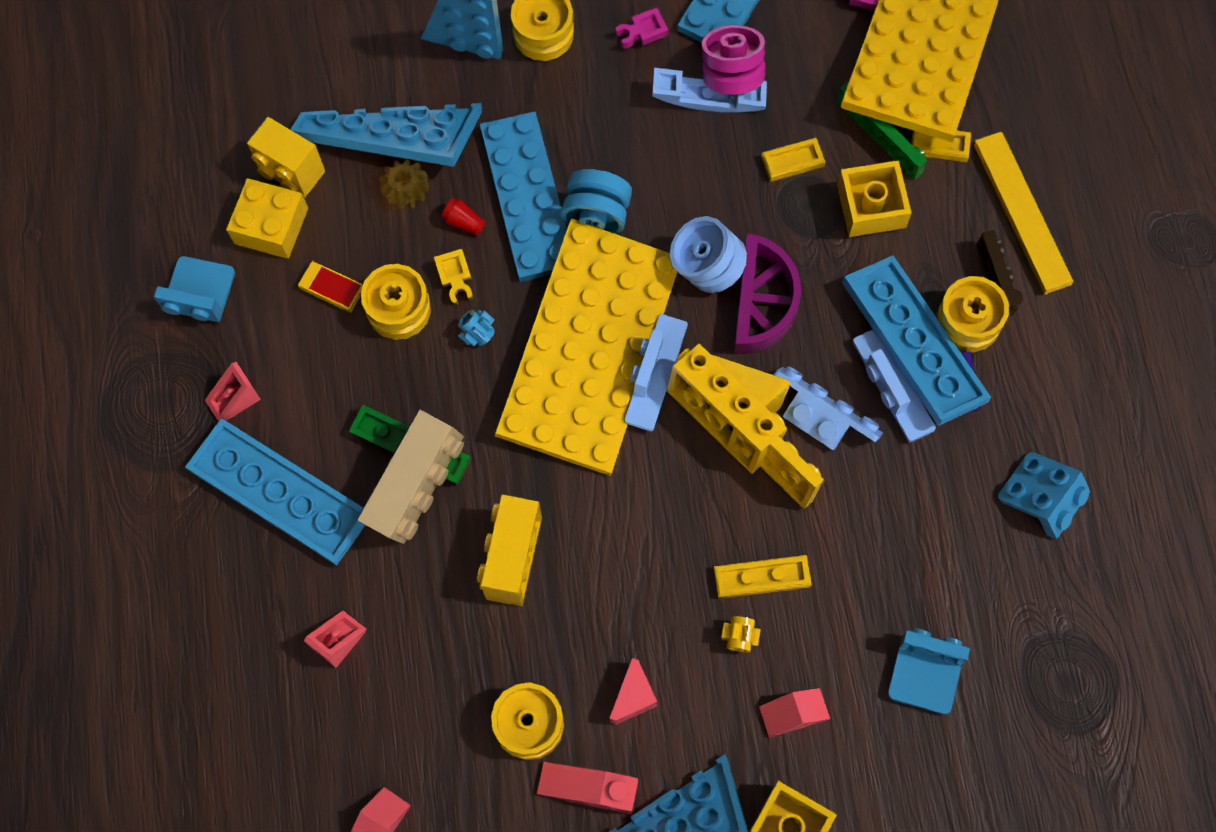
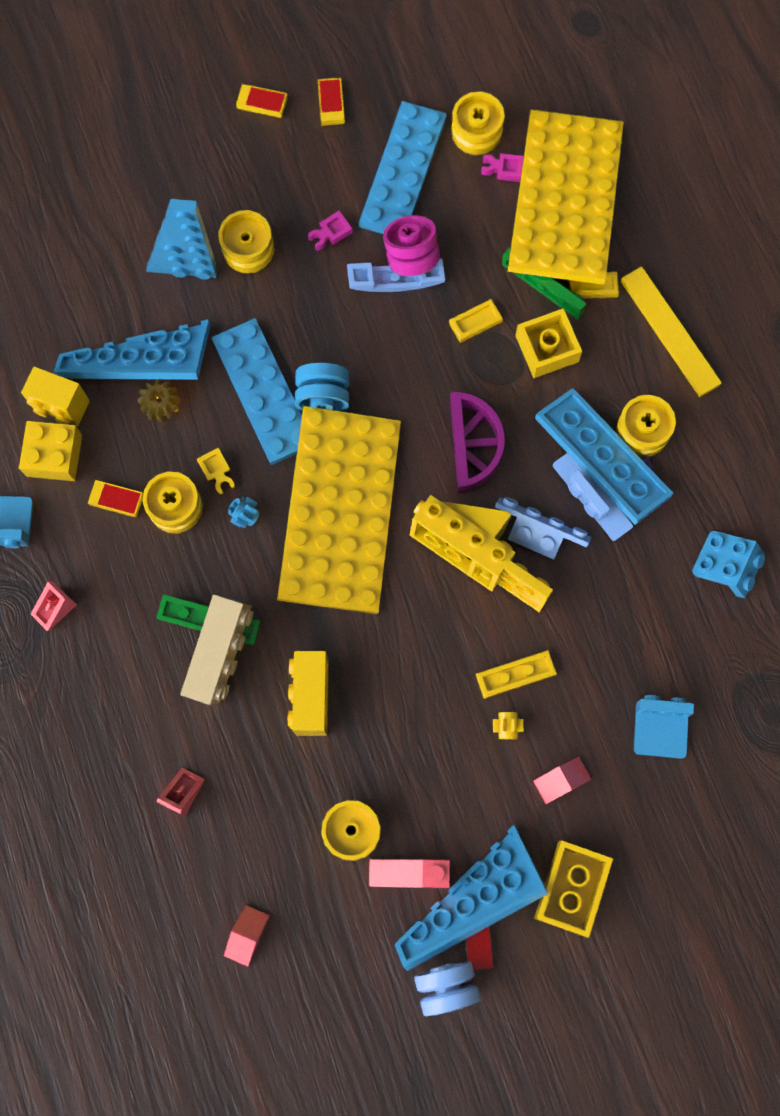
camera: 10 degrees left, 5 degrees up
dark azure plate [185,418,365,566] -> none
red cone [441,197,486,236] -> none
coral slope [610,658,657,725] -> none
light blue bracket [625,314,688,431] -> none
light blue wheel [670,216,747,293] -> none
dark brown plate [977,230,1023,317] -> none

